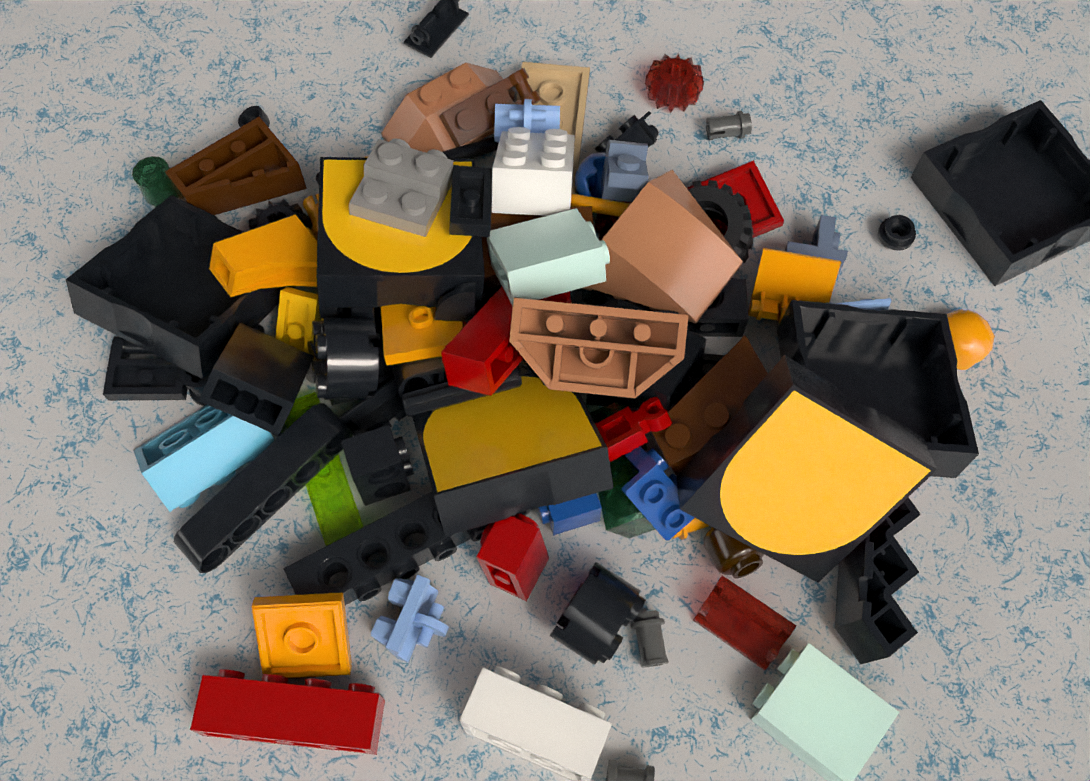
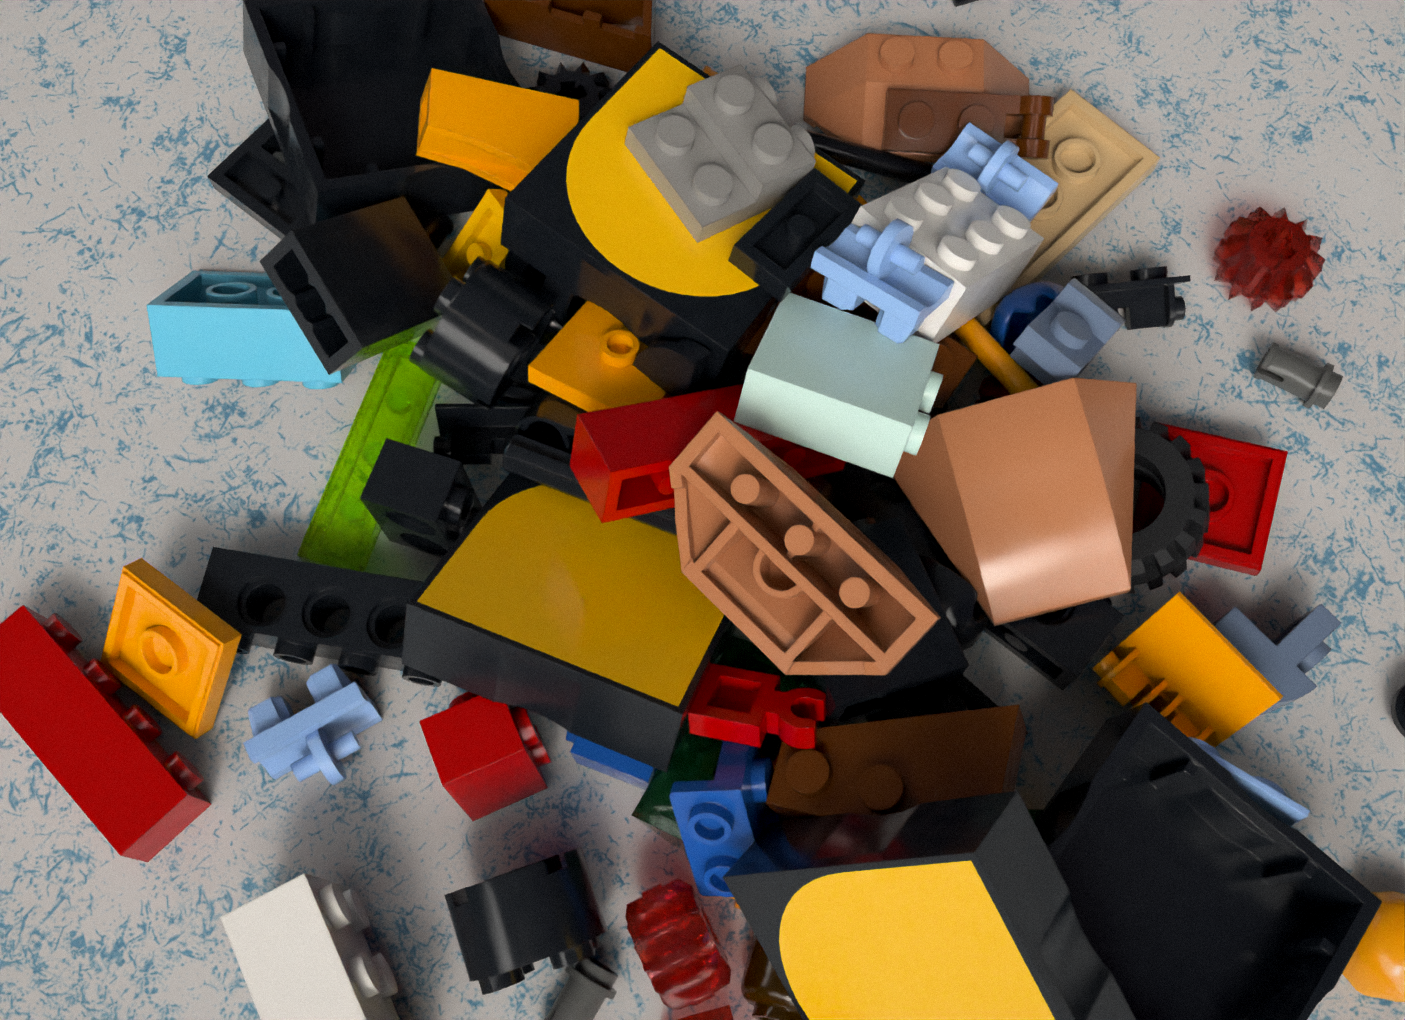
camera: 40 degrees right, 5 degrees up
black beam [173,403,353,573] -> none
none -> clear red gear [625,878,731,1010]
none -> light blue hips [810,218,954,344]

